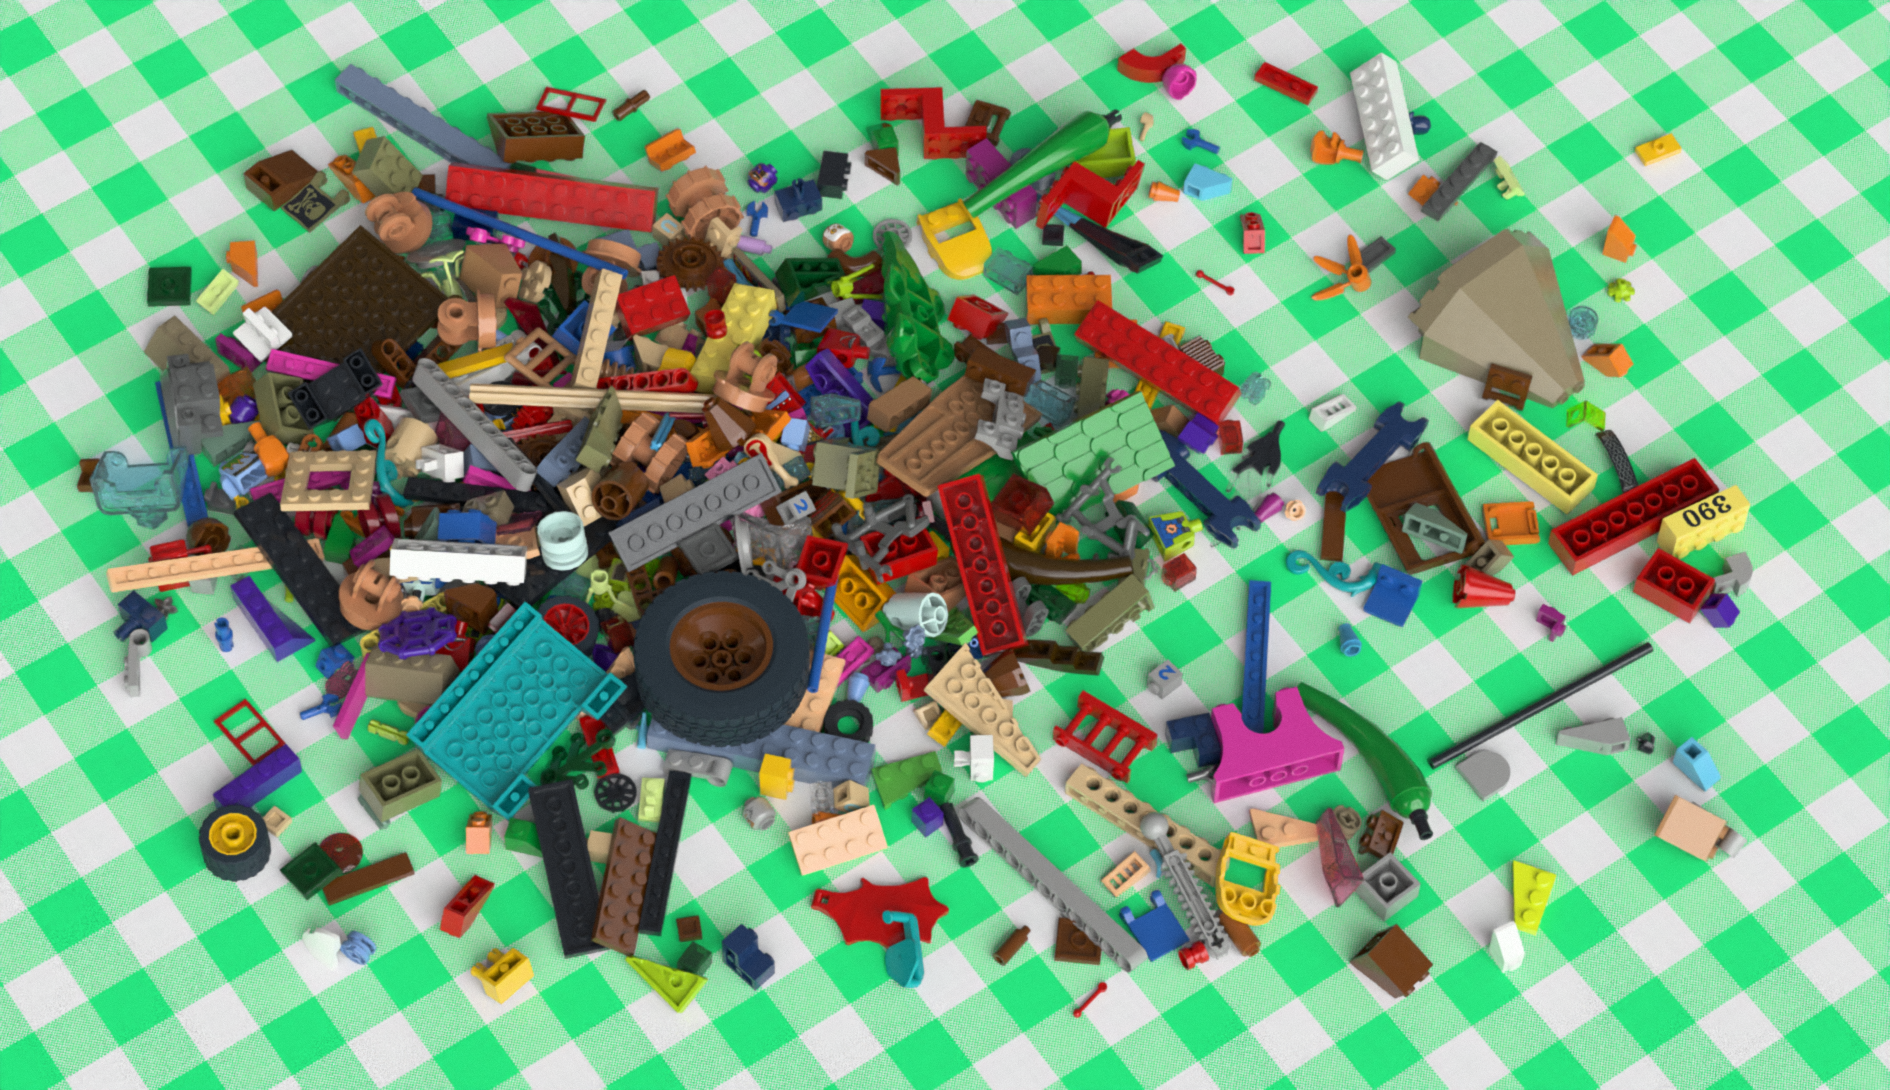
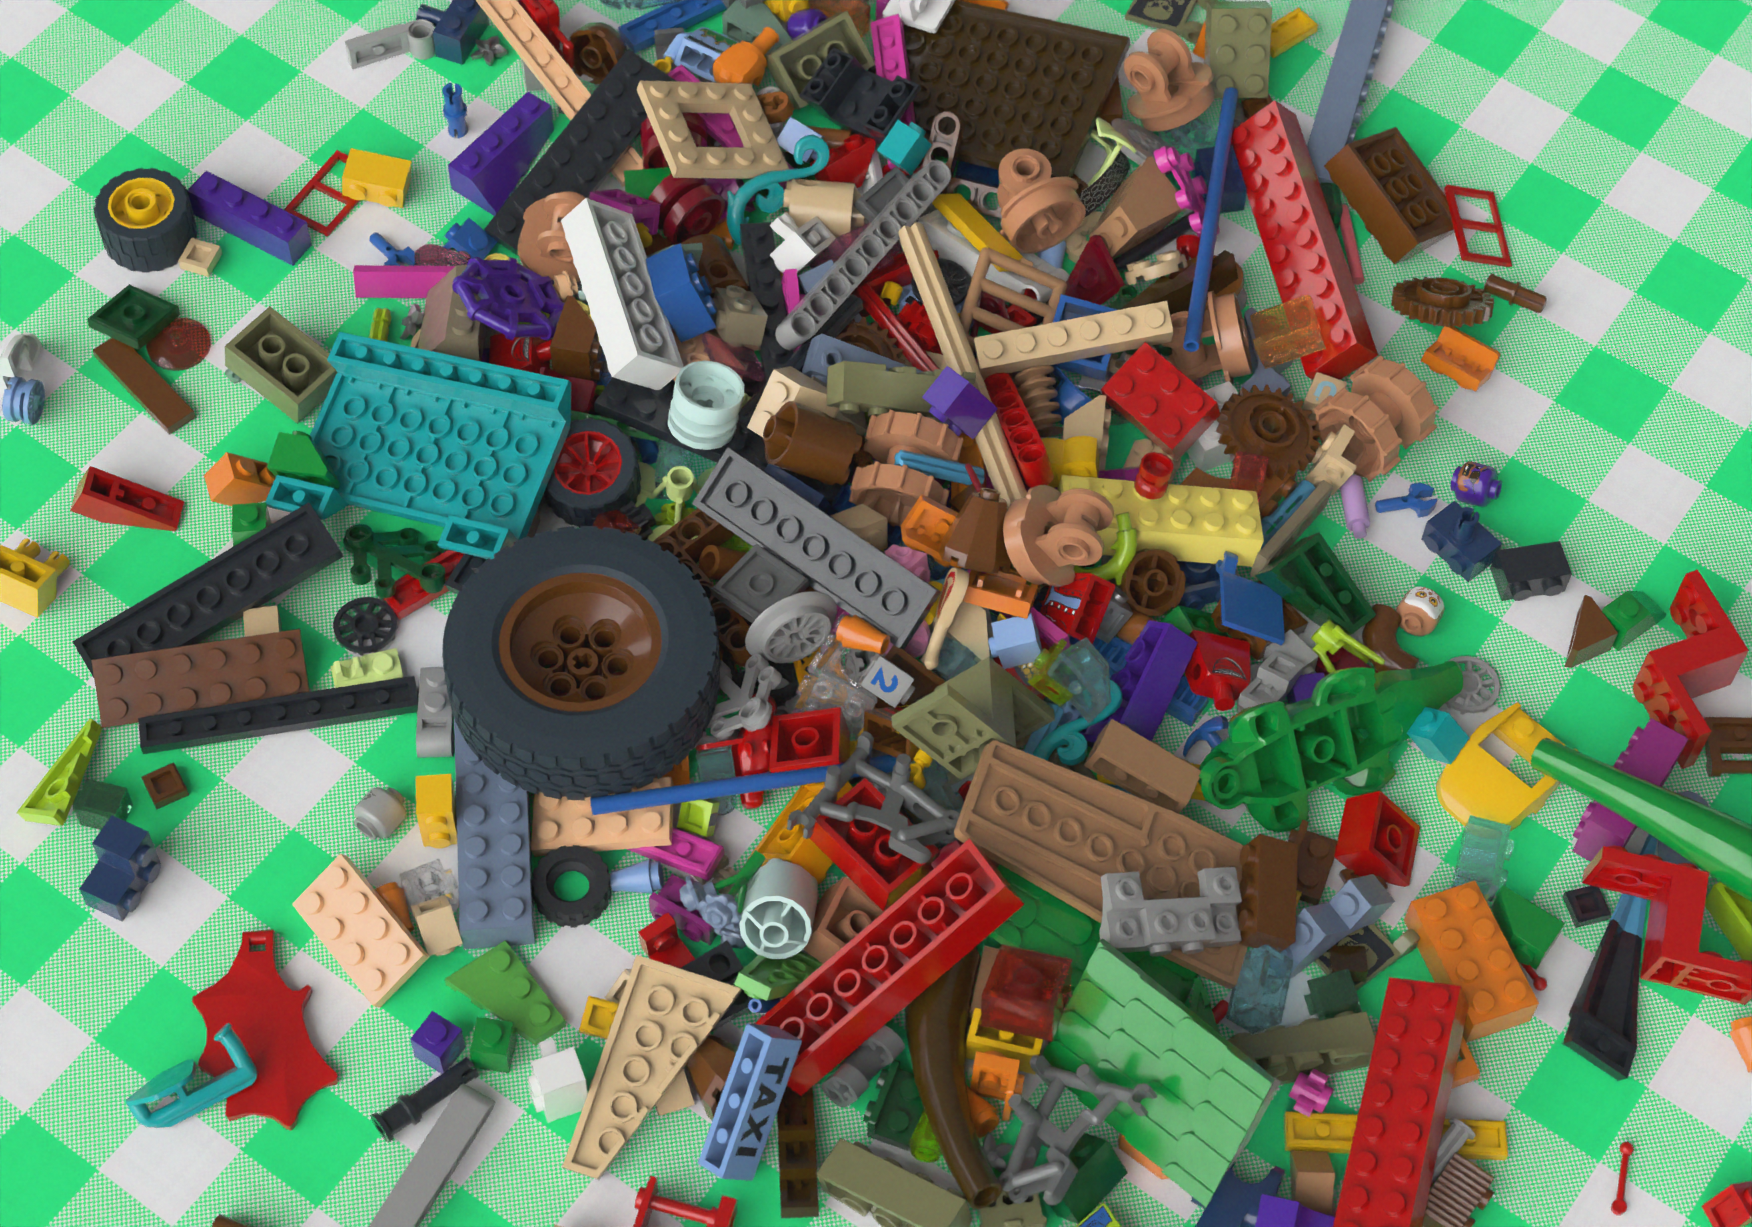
camera: 70 degrees right, 0 degrees up
none -> green slope [267,431,341,489]
none -> yellow brick [342,148,411,208]
none -> flat silver plant [400,303,424,341]
none -> medium blue brick [698,1023,802,1181]
none -> orange cone [836,615,890,655]
none -> teal brick [877,120,932,175]
none -> dark purple piece [922,366,998,439]
none -> clear neon green bracket [1027,638,1073,707]
none -> clear orange bracket [1250,295,1326,369]
none -> reddish brown gear [1391,277,1494,328]
none -> teal brick [1407,707,1470,765]

